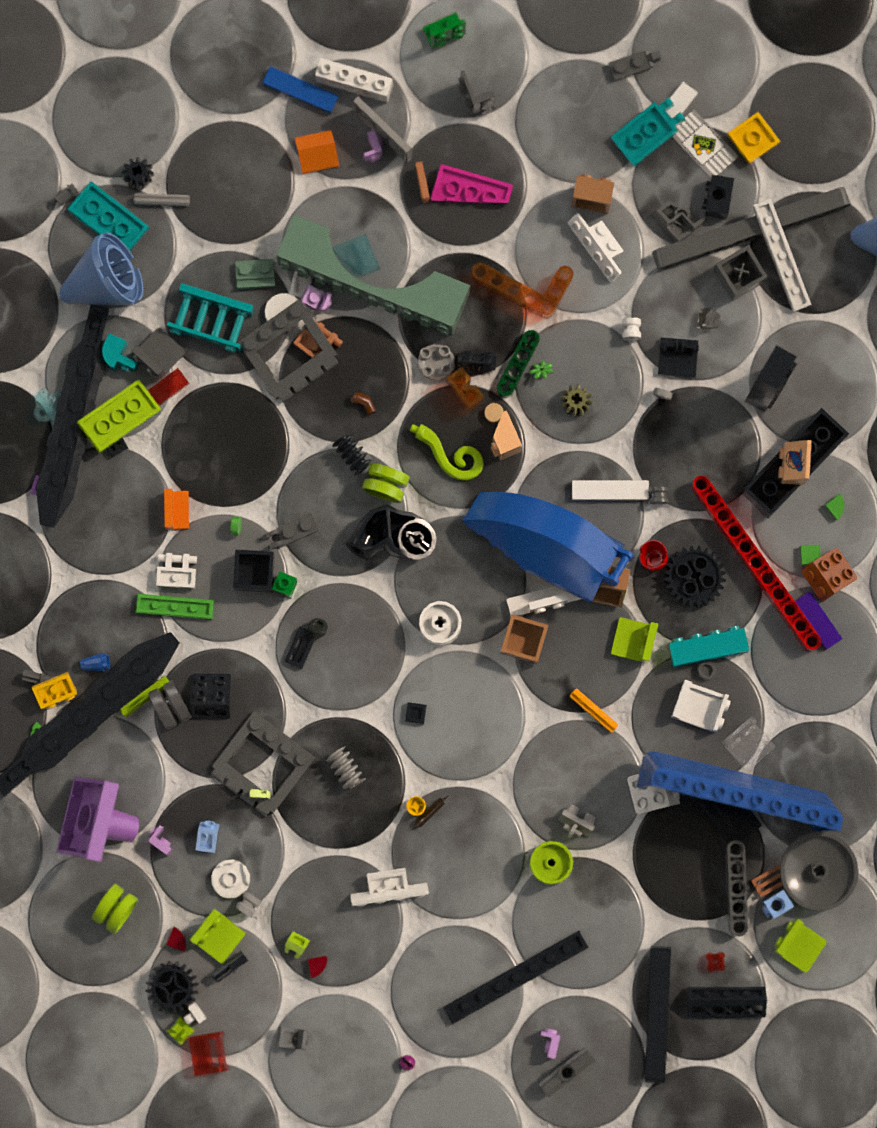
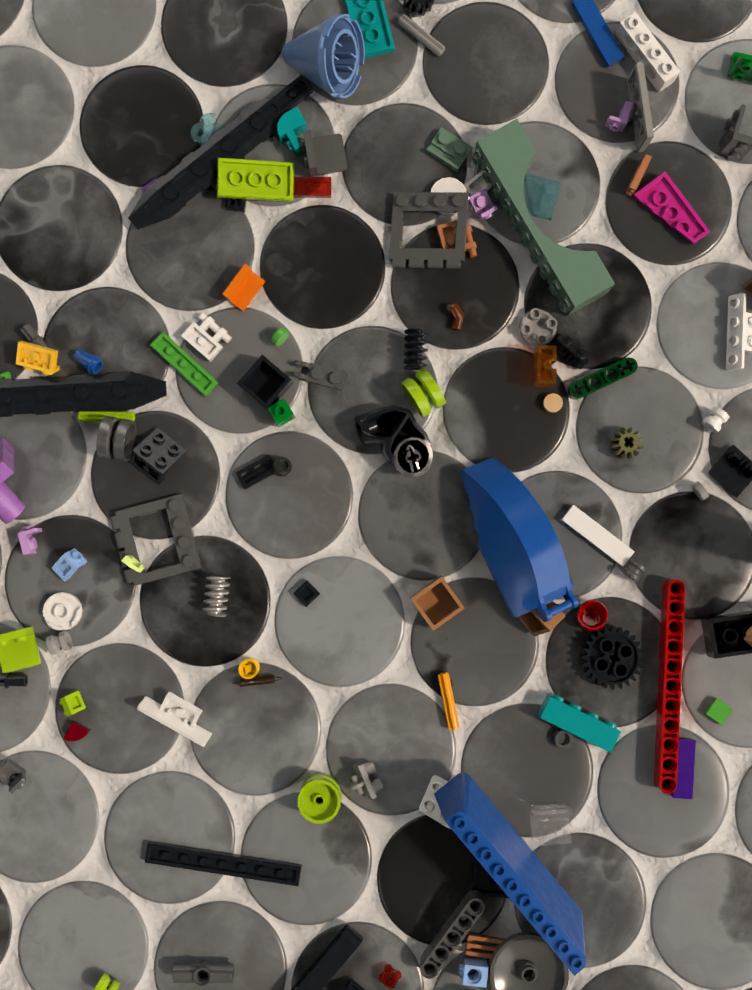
camera: 40 degrees right, 5 degrees up
teal fence [167,283,254,353] -> none
orange slope [295,130,339,174] -> none
magenta hinge [400,1055,415,1071] -> none
lime plant [410,424,484,481] -> none
white wheel [419,601,461,646] -> none
clear orange beam [472,263,574,319] -> none
light nougat slope [491,410,522,461] -> none
white bracket [507,586,581,616] -> none
bright green plant [529,361,554,379] -> none
lavender bracket [540,1028,560,1059] -> none
lime bracket [611,617,658,663] -> none
white panel [671,680,731,733] -> none
dark orange bracket [801,548,857,602] -> none

